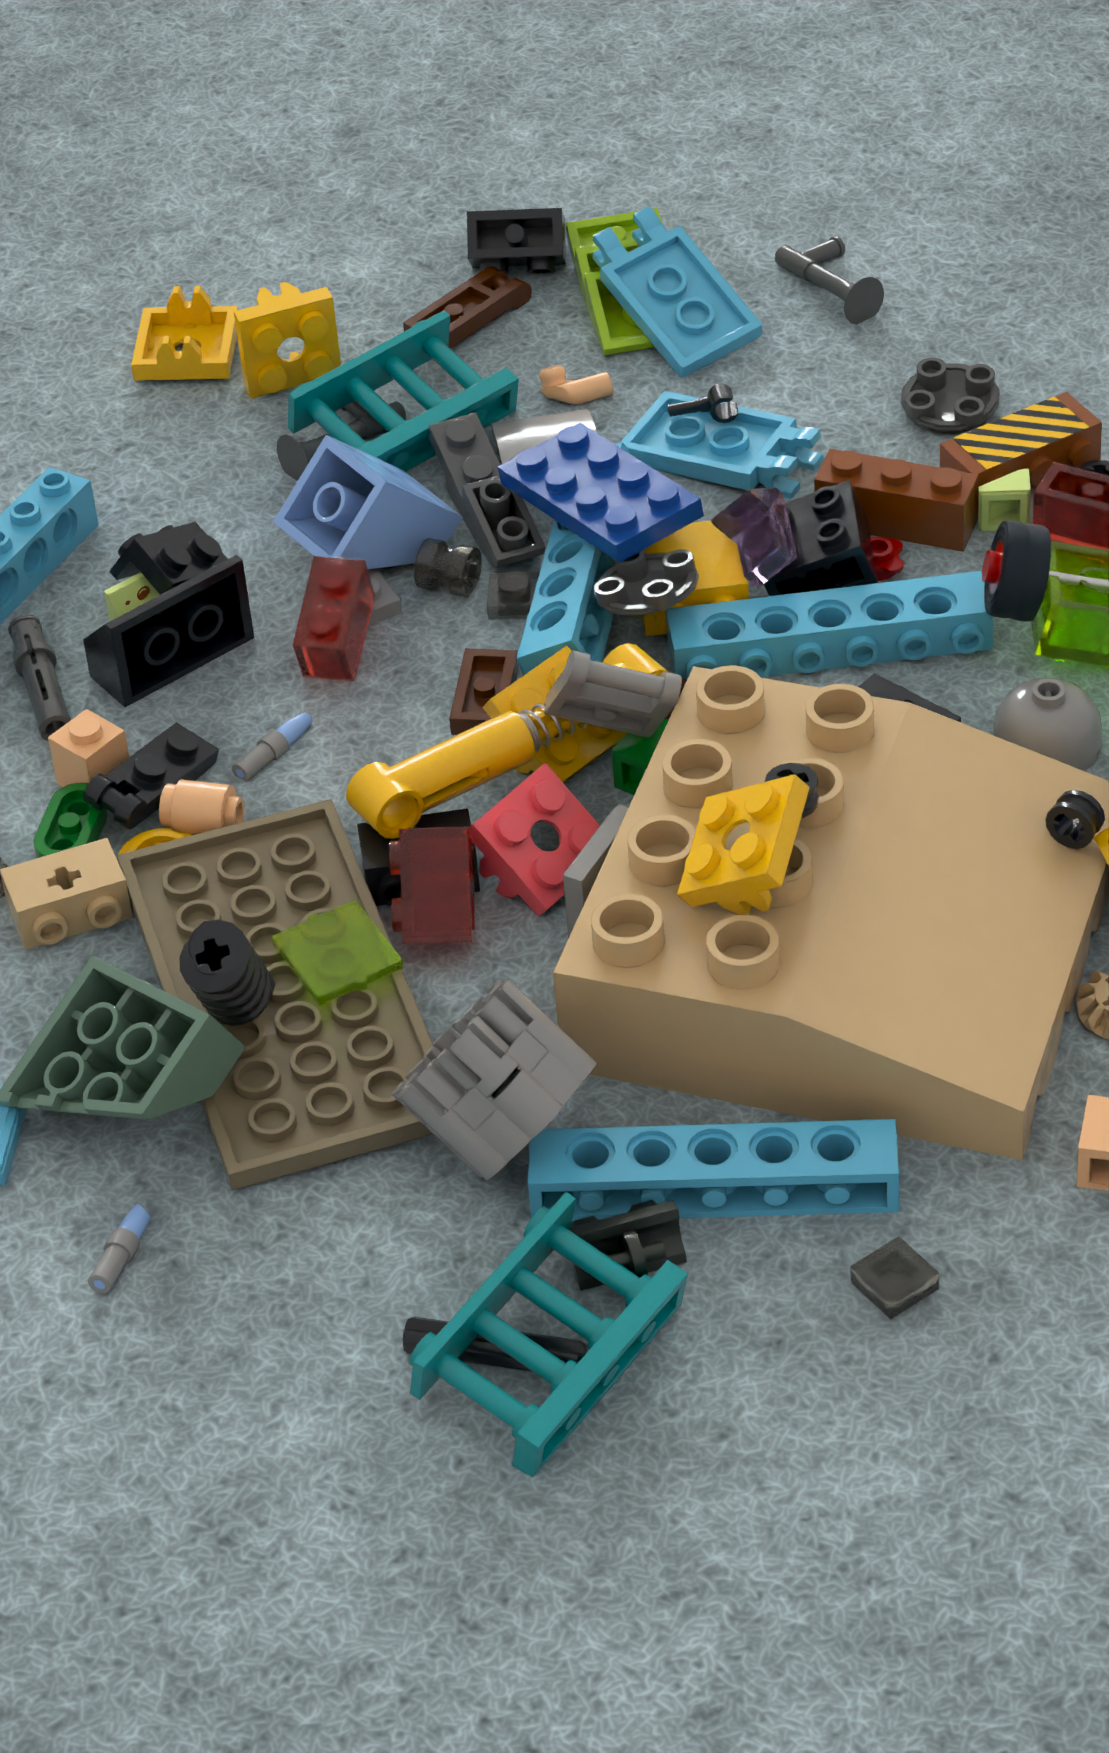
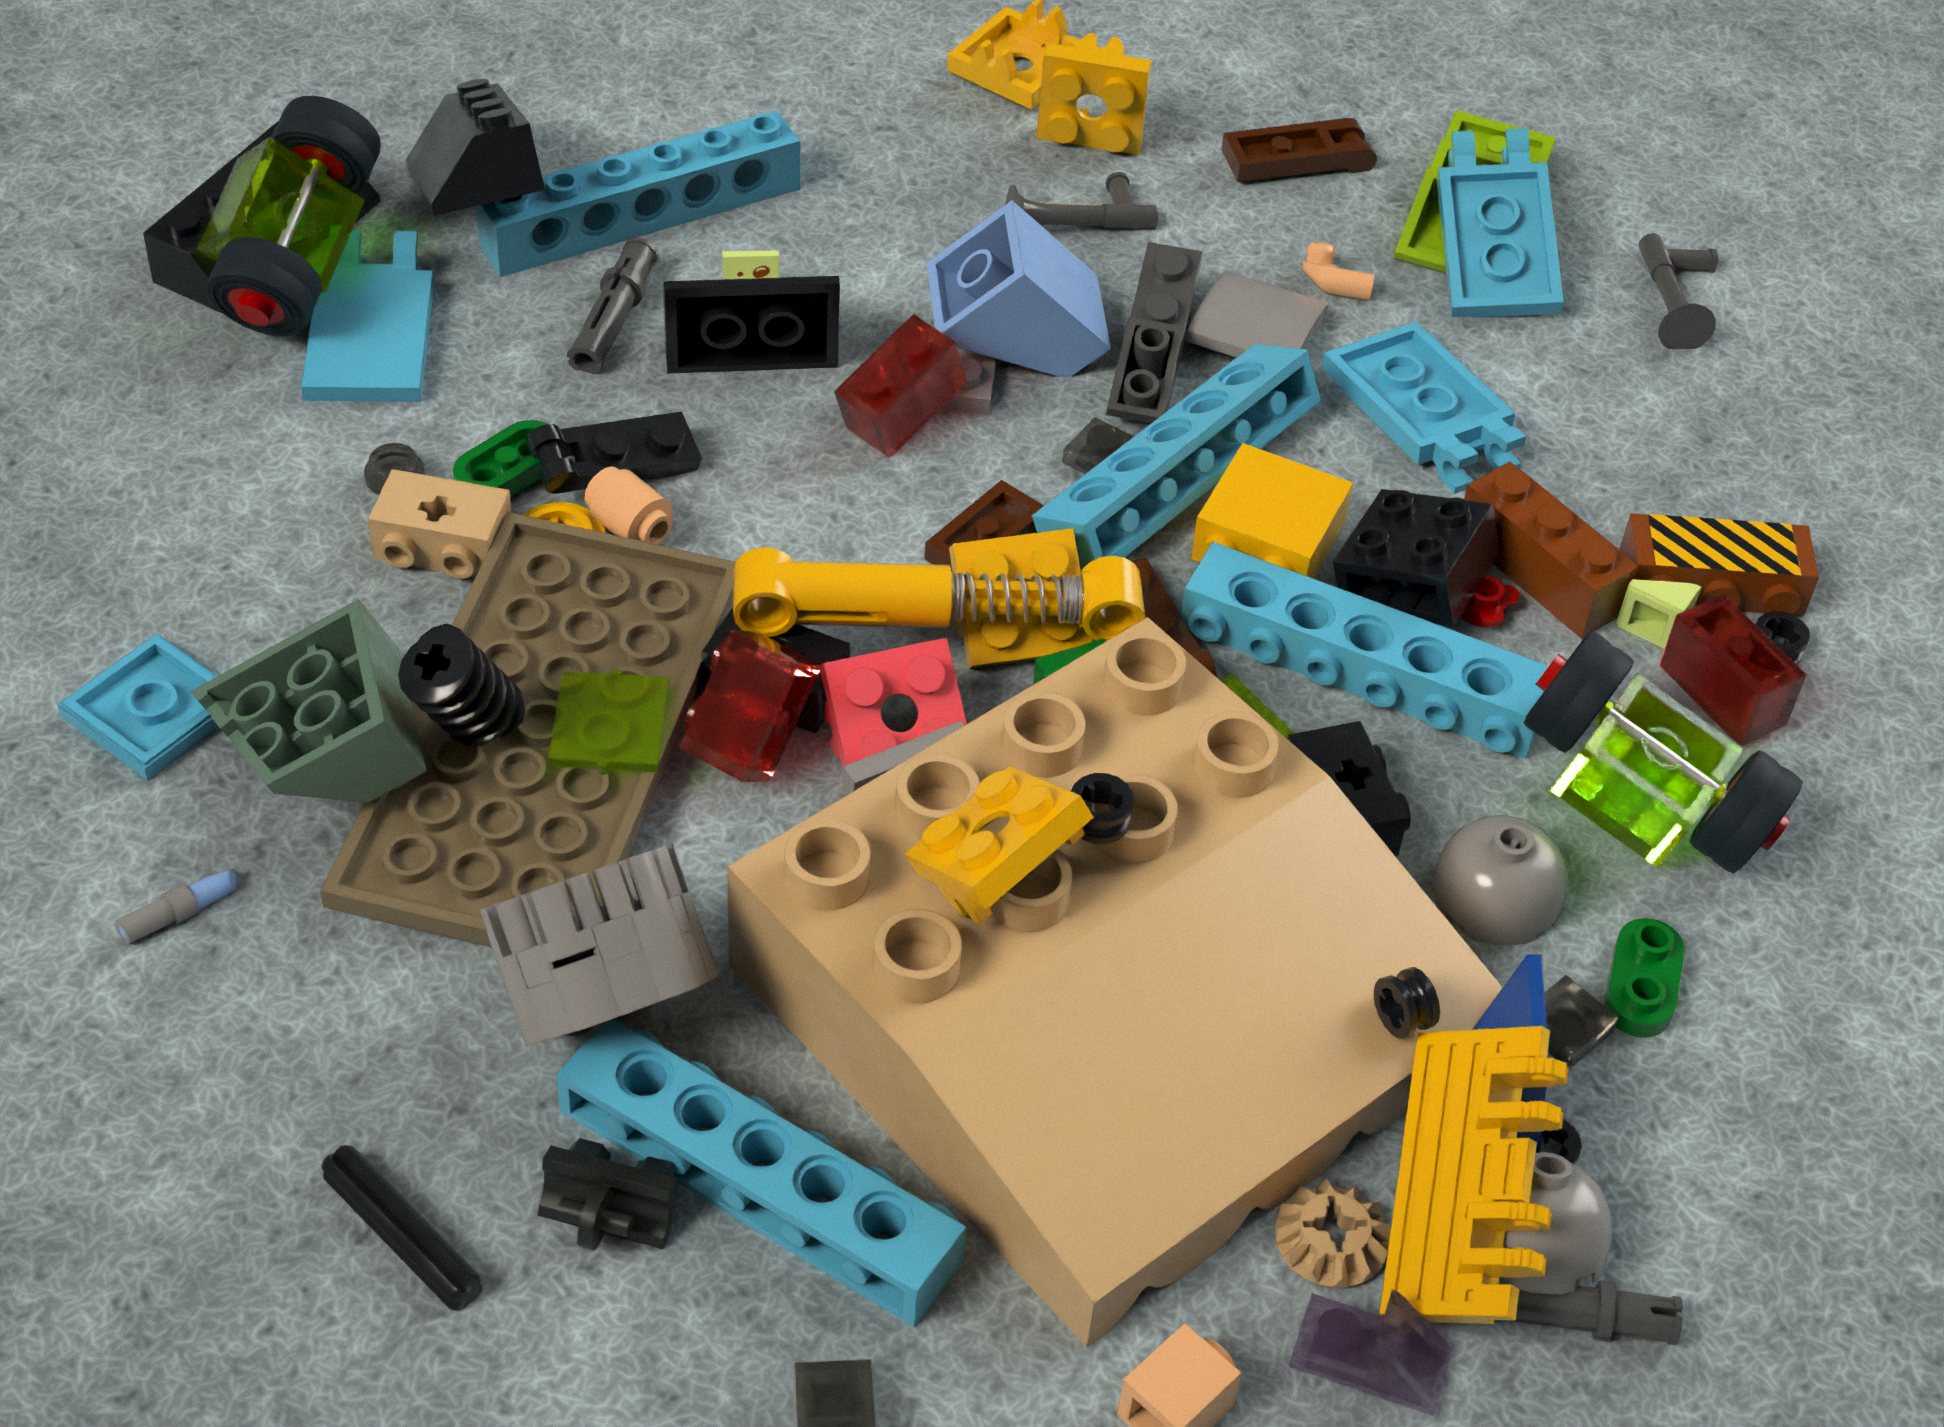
camera: 25 degrees right, 5 degrees up
light nougat brick [48,709,129,787] -> none
black bracket [109,522,228,595] -> none
light grey piece [232,712,312,782] -> none
teal fence [288,310,519,472] -> none
teal fence [409,1192,688,1477] -> none
clear smoke wheel [414,538,482,598] -> none
black brick [467,208,566,274] -> none
blue plate [497,422,704,563] -> none
light grey plate [544,650,682,738] -> none
dark grey dish [594,549,699,616] -> none
black hand [668,383,738,423] -> none
clear purple slope [711,487,798,588] -> none
dark grey dish [901,357,1000,431] -> none

